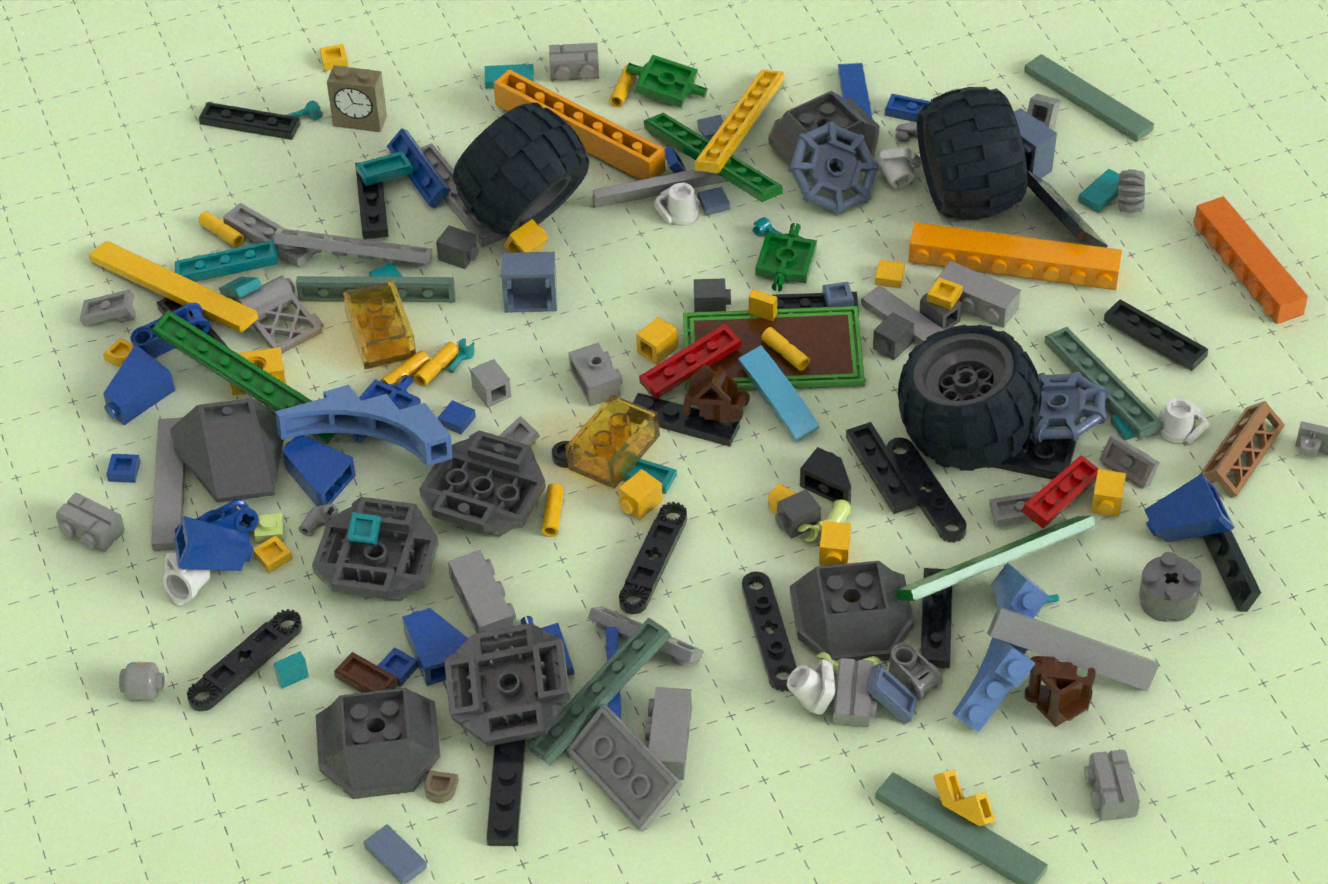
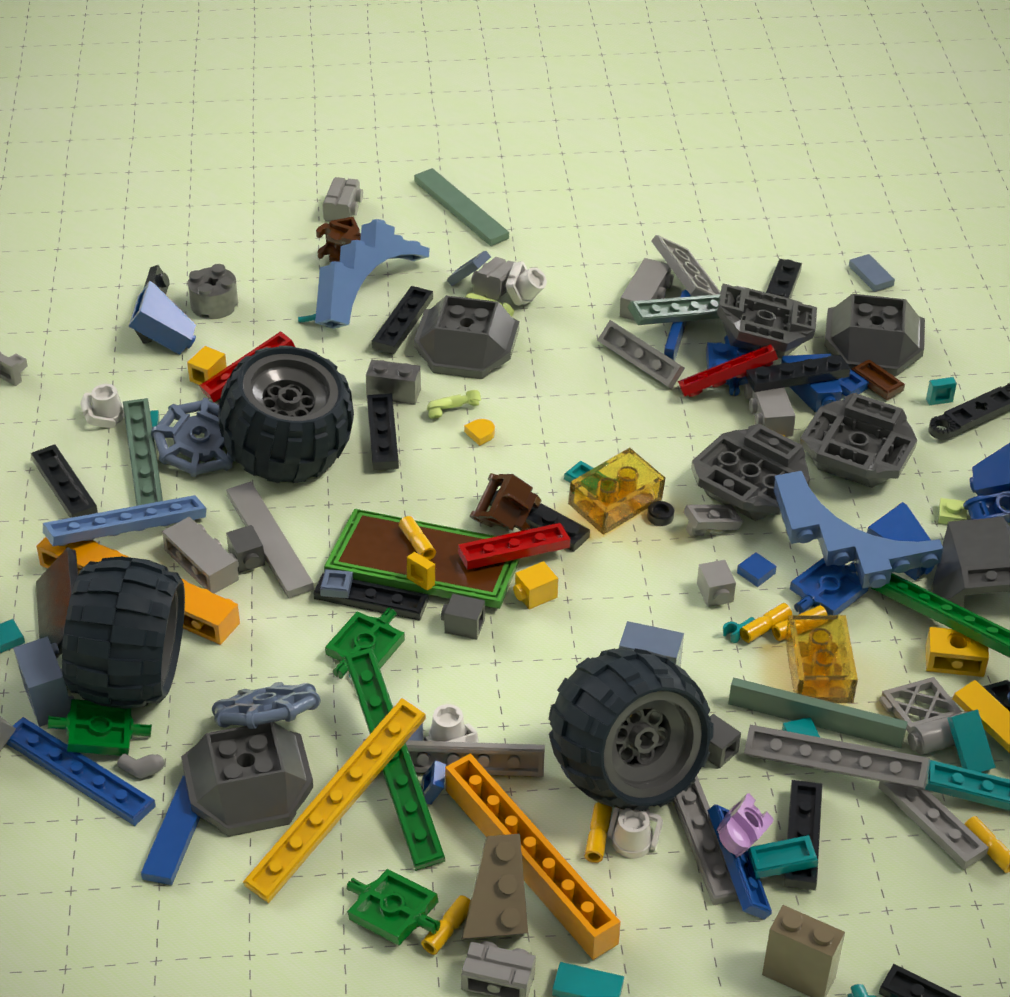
camera: 165 degrees left, 5 degrees down
yellow tile [253,535,293,573] -> none
light grey arm [299,503,338,536] -> none
teal tile [347,512,382,546] -> none
dark tan tile [424,770,458,803] -> none
yellow piece [542,483,564,537] -> none
light grey brick [569,343,623,406] -> none
yellow brick [618,469,663,520] -> none
black piece [619,501,687,614] -> none
sand blue tile [697,115,724,141] -> none
medium azure slope [738,346,820,442] -> none
black piece [742,571,797,691] -> none
dark grey brick [775,489,821,539] -> none
black slope [800,447,851,505] -> none
yellow brick [819,521,851,566] -> none
dark grey brick [873,312,914,360] -> none
yellow tile [875,259,905,288] -> none
white piece [876,147,921,189] -> none
black piece [887,437,967,543] -> none
light grey piece [889,643,943,700] -> none
tile [895,515,1096,601] -> none
yellow tile [927,277,963,310] -> none
yellow slope [933,769,996,827] -> none
light grey tile [987,606,1159,691] -> none
light grey hinge [1099,434,1160,488] -> none
medium nougat fence [1199,401,1285,498] -> none
none -> medium blue plate [43,495,207,546]
none -> flat silver brick [366,359,421,405]
none -> dark tan wedge [461,834,528,939]
none -> red plate [678,344,778,397]
none -> lavender piece [717,793,773,858]
none -> black plate [746,355,850,392]

